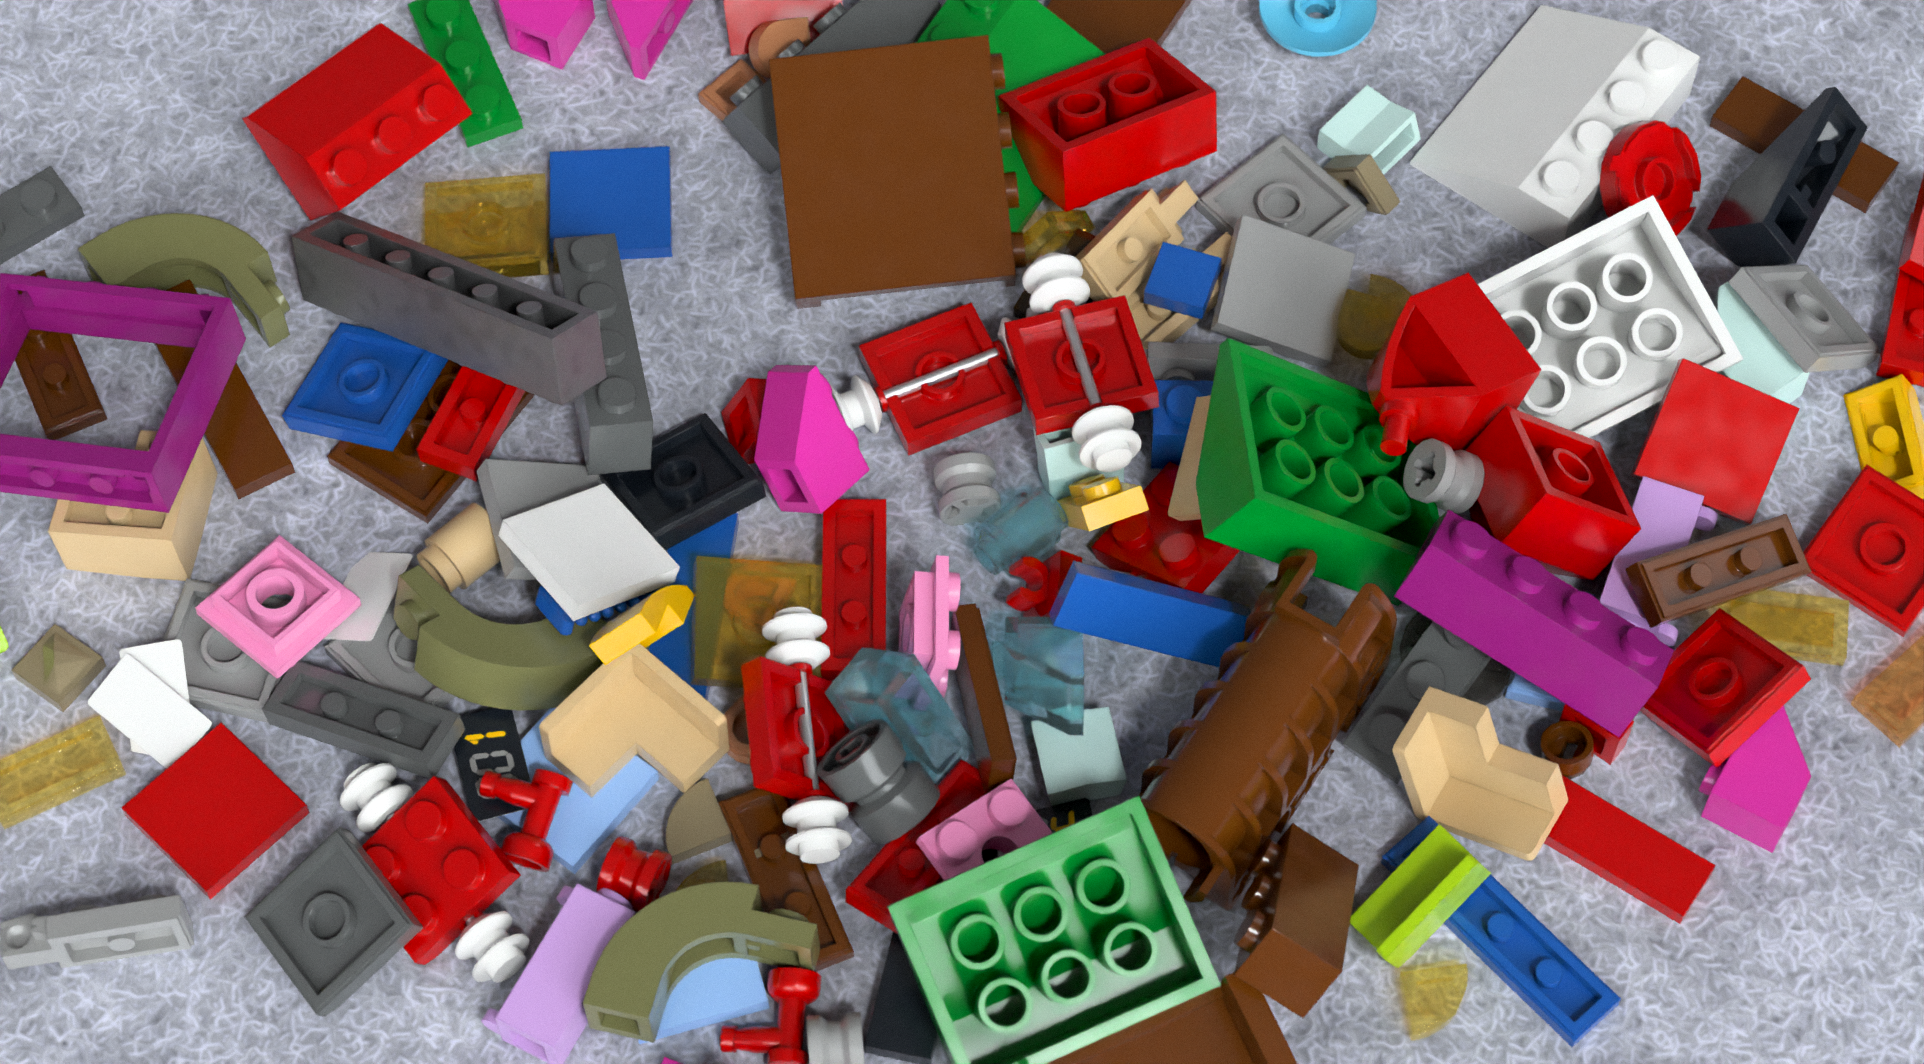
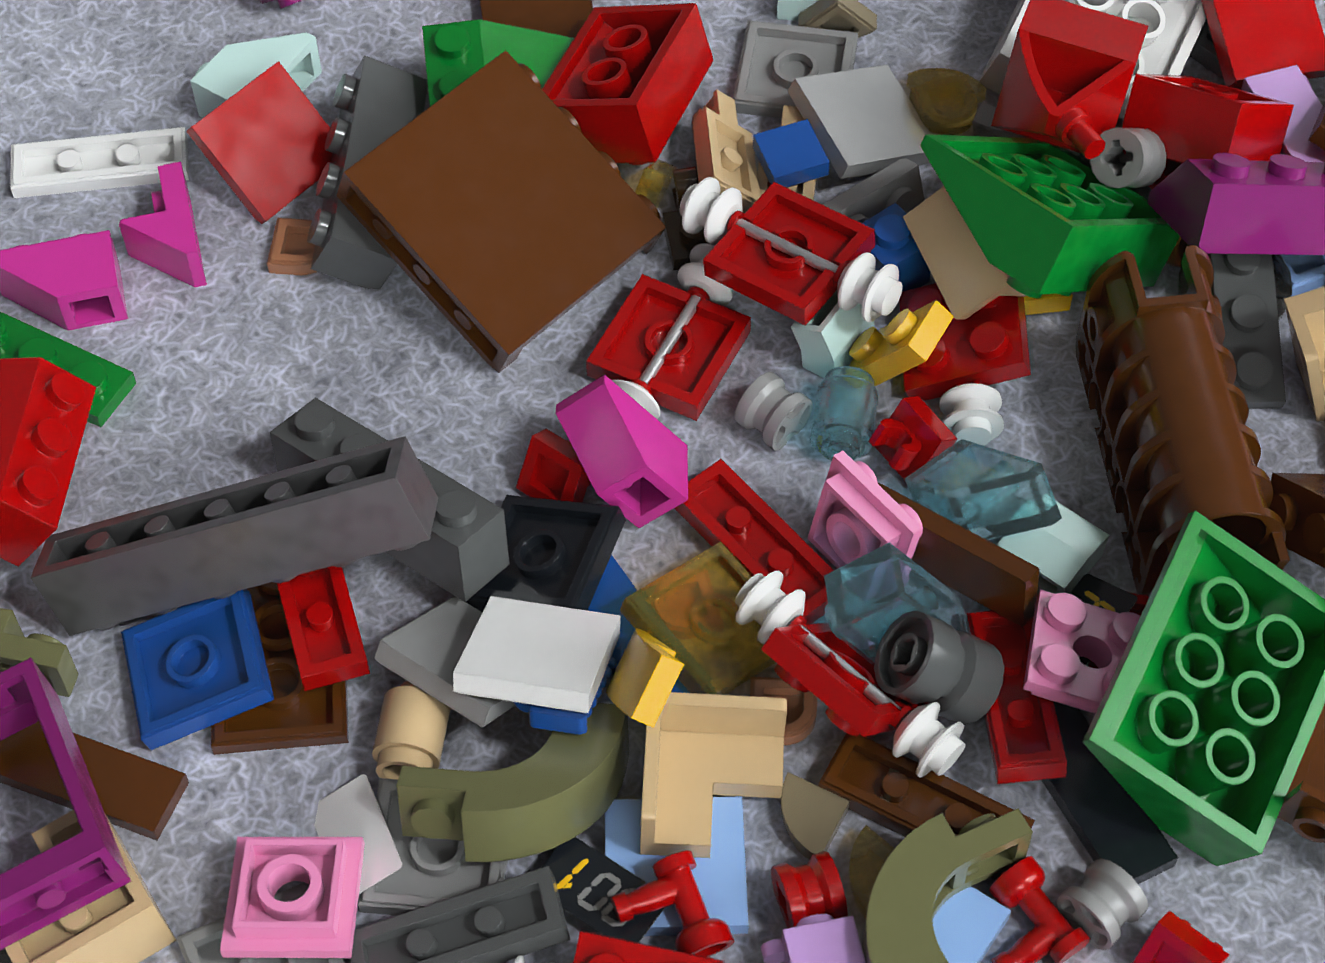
camera: 40 degrees left, 5 degrees down
clear yellow tile [425,173,549,278] -> none
blue tile [550,146,672,263] -> none
nougat tile [749,17,810,79] -> none
blue tile [1049,561,1252,667] -> none

